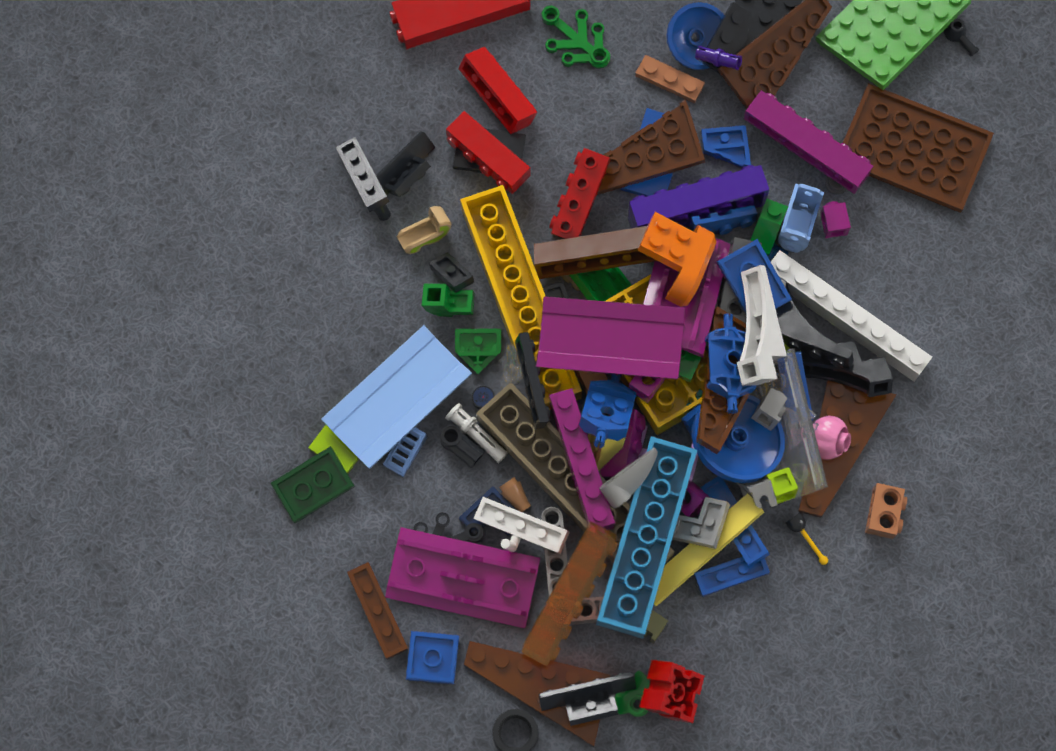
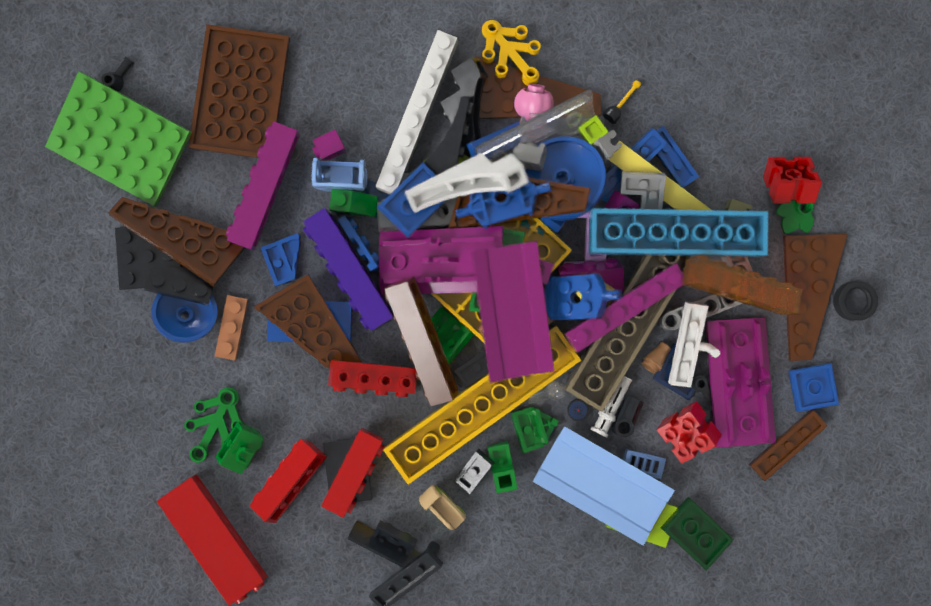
camera: 110 degrees left, 15 degrees up
black plate [515,332,551,430] -> none
black bracket [538,672,636,726] -> none
light grey piece [599,448,658,509] -> none
orange piece [638,212,716,307] -> none
dark purple pin [695,46,742,70] -> none
nougat brick [865,483,907,539] -> none
none -> green brick [216,421,264,475]
none -> yellow plant [482,20,541,86]
none -> red brick [657,401,722,464]

